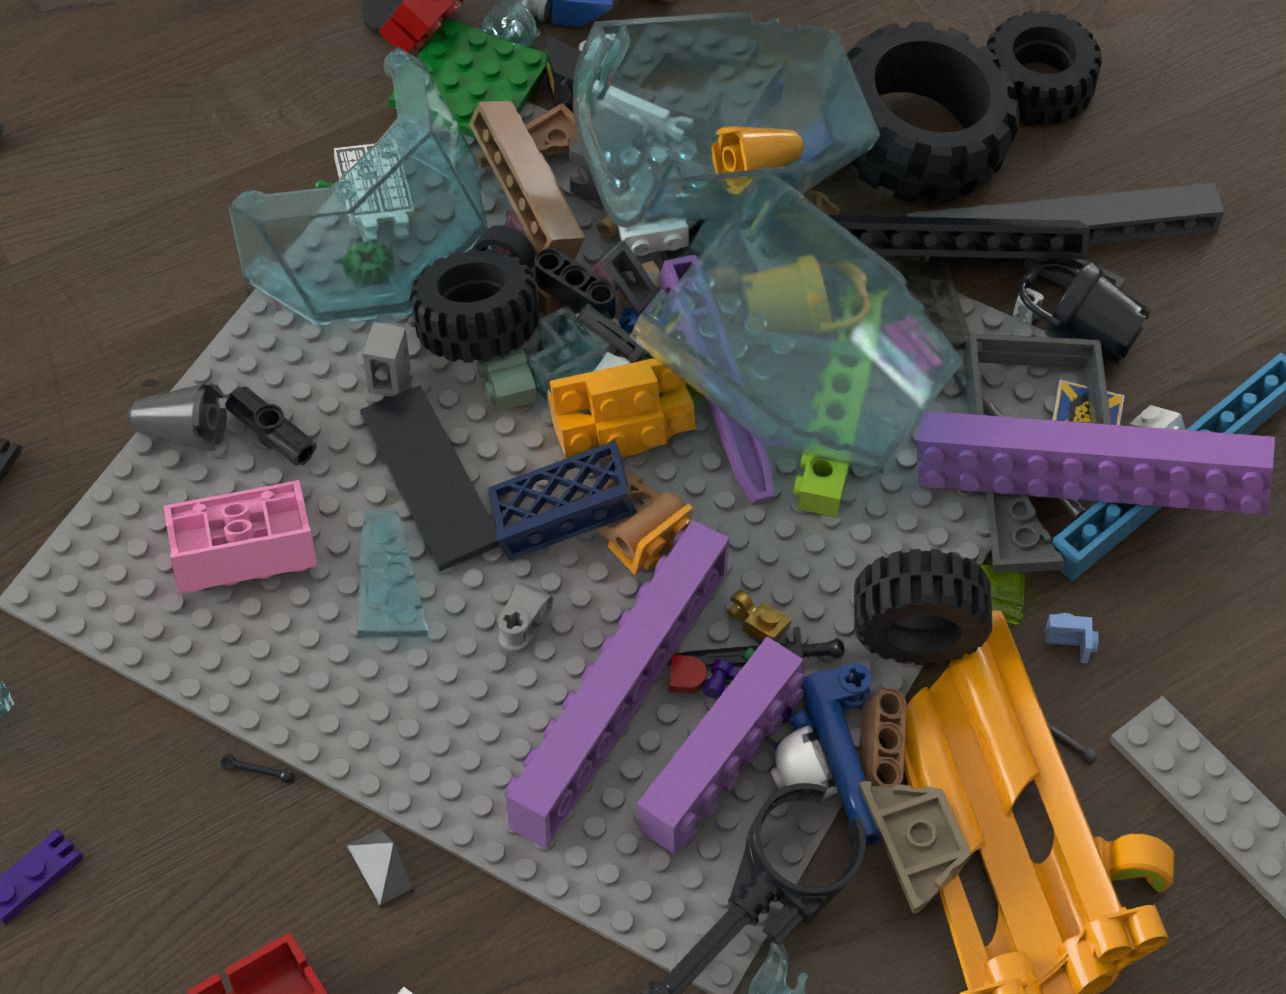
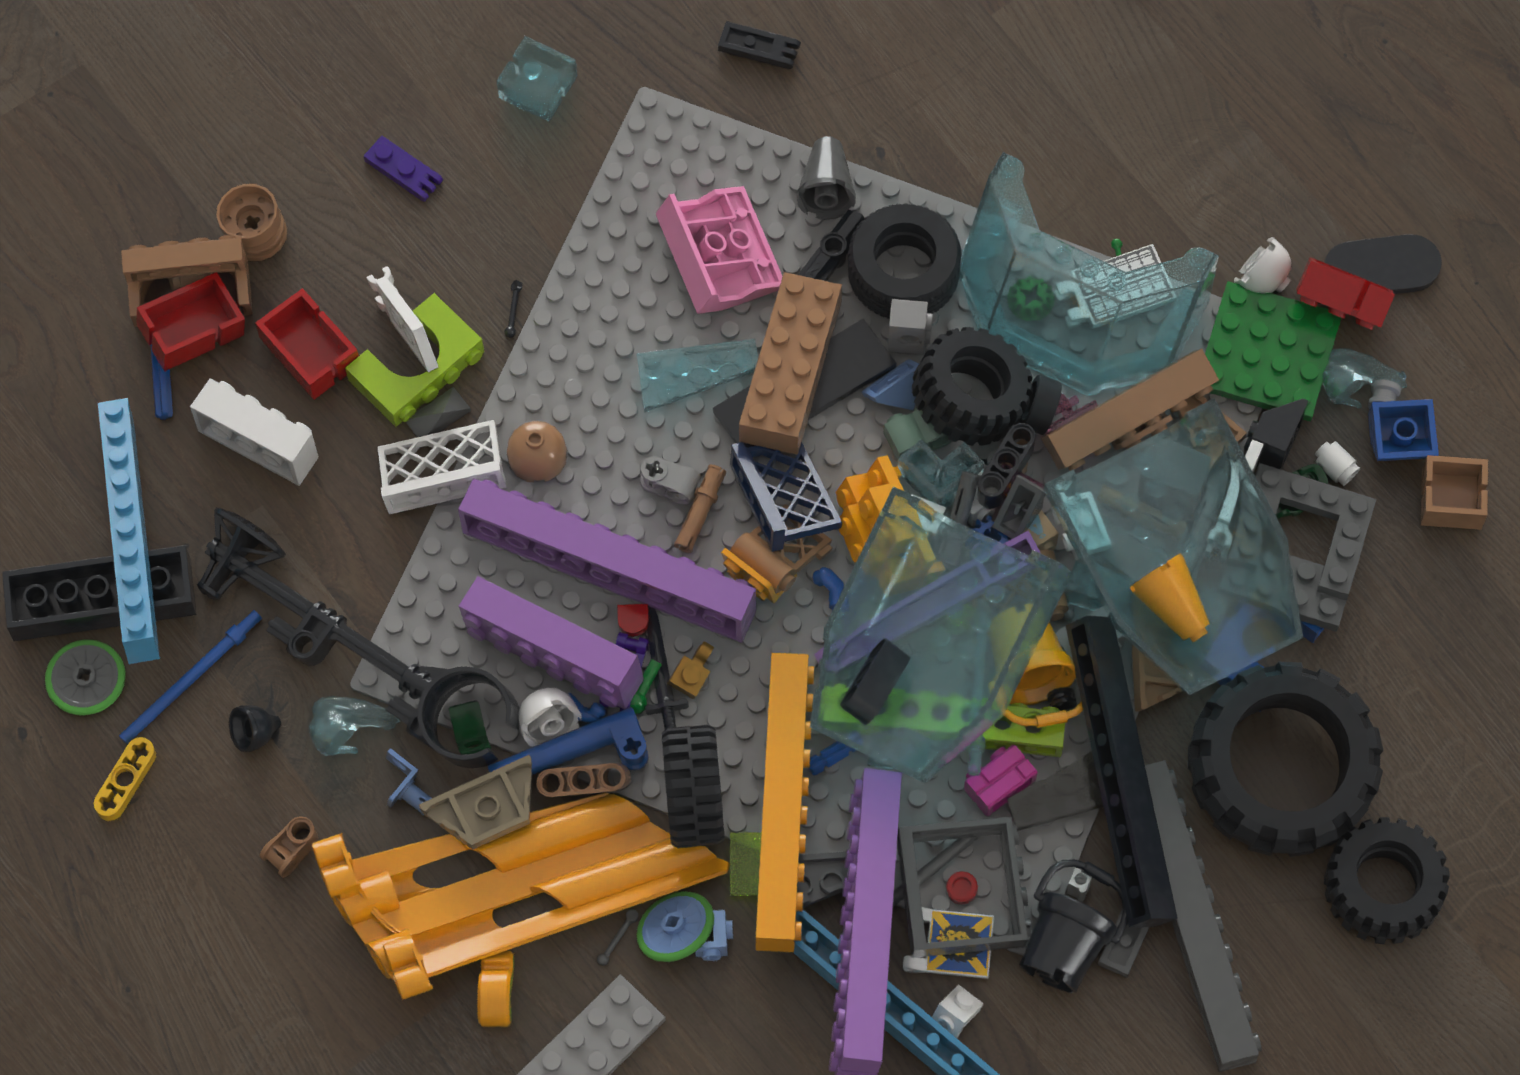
camera: 85 degrees right, 10 degrees up
none -> lime arch [345,293,484,427]
none -> white tile [367,266,439,372]
none -> white fence [378,420,507,514]
none -> medium blue bracket [386,749,432,816]
none -> dark green bracket [448,700,491,755]
none -> medium nougat cylinder [507,421,567,483]
none -> medium blue wheel [637,891,714,962]
none -> medium nougat pin [674,464,727,553]
none -> medium nougat brick [739,272,842,455]
none -> light orange brick [756,653,814,952]
none -> blue axle [808,731,863,776]
none -> blue arm [812,567,844,610]
none -> black beam [840,638,910,725]
none -> black tyre [848,203,961,319]
none -> medium blue slope [861,359,919,410]
none -> red tile [946,871,978,905]
none -> white cylinder [1234,237,1291,294]

